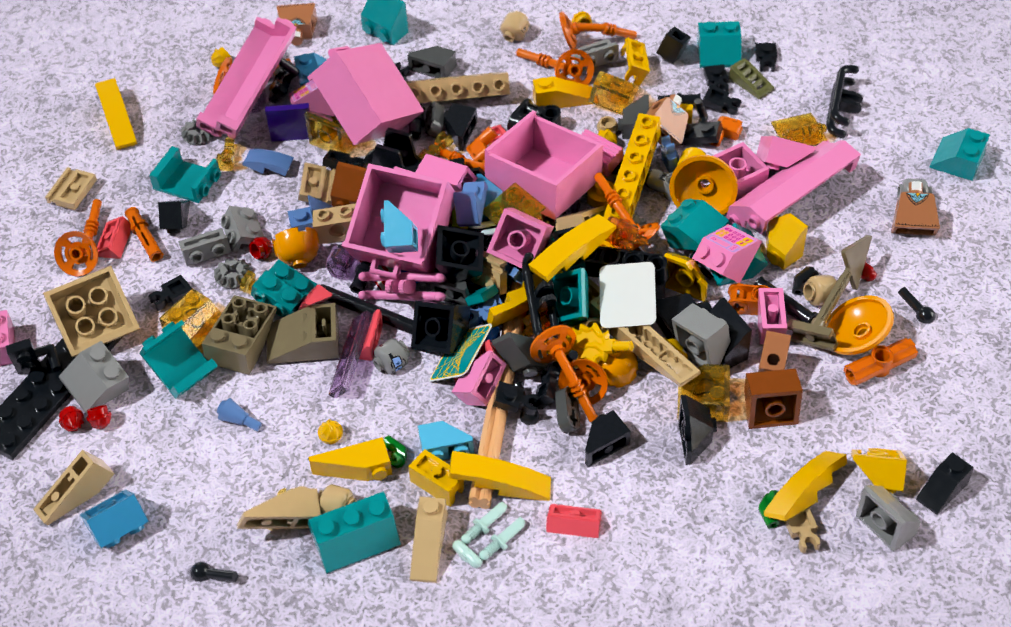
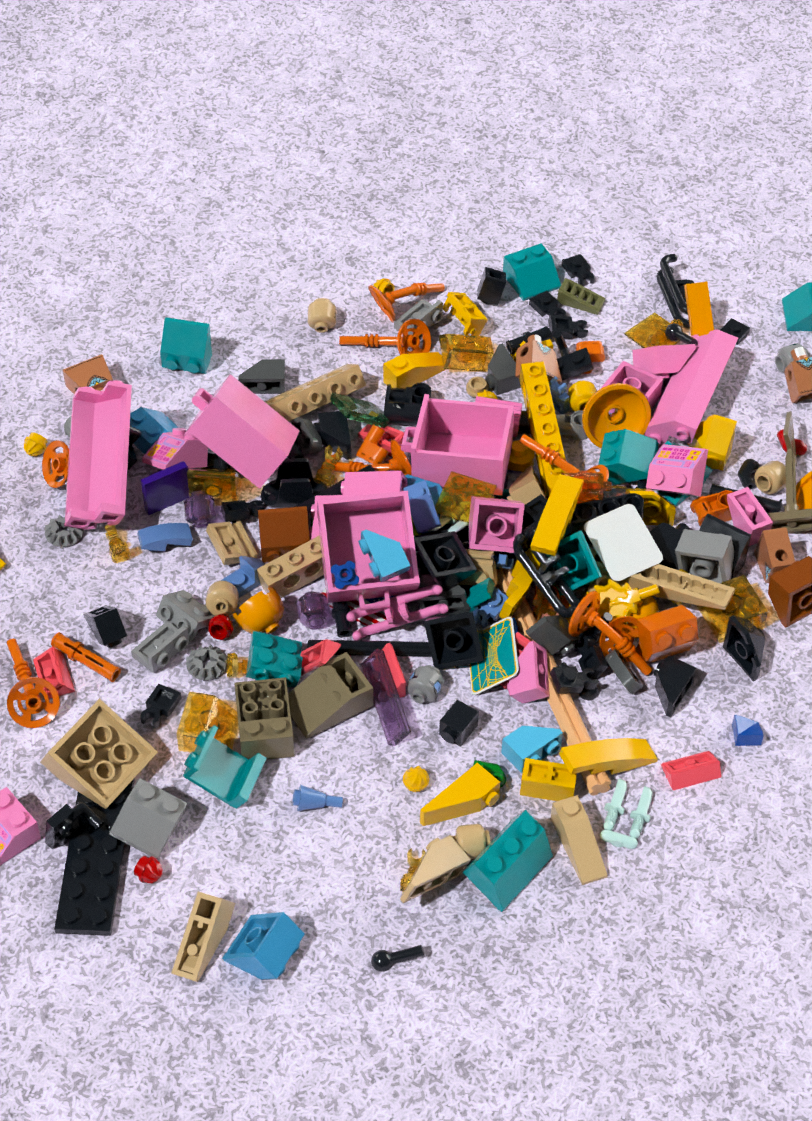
camera: 30 degrees left, 0 degrees up
red plate [86,405,111,430] -> none
teal panel [149,146,221,203] -> none
none -> clear purple head [183,491,216,527]
none -> tan head [206,581,239,616]
none -> clear green tile [330,392,389,428]
none -> blue plate [331,561,359,589]
none -> black brick [439,700,479,747]
none -> orange slope [637,605,699,664]
none -> black bar [665,323,697,346]
none -> light orange tile [684,281,714,336]
none -> black plate [720,318,750,345]
none -> blue slope [732,715,763,746]

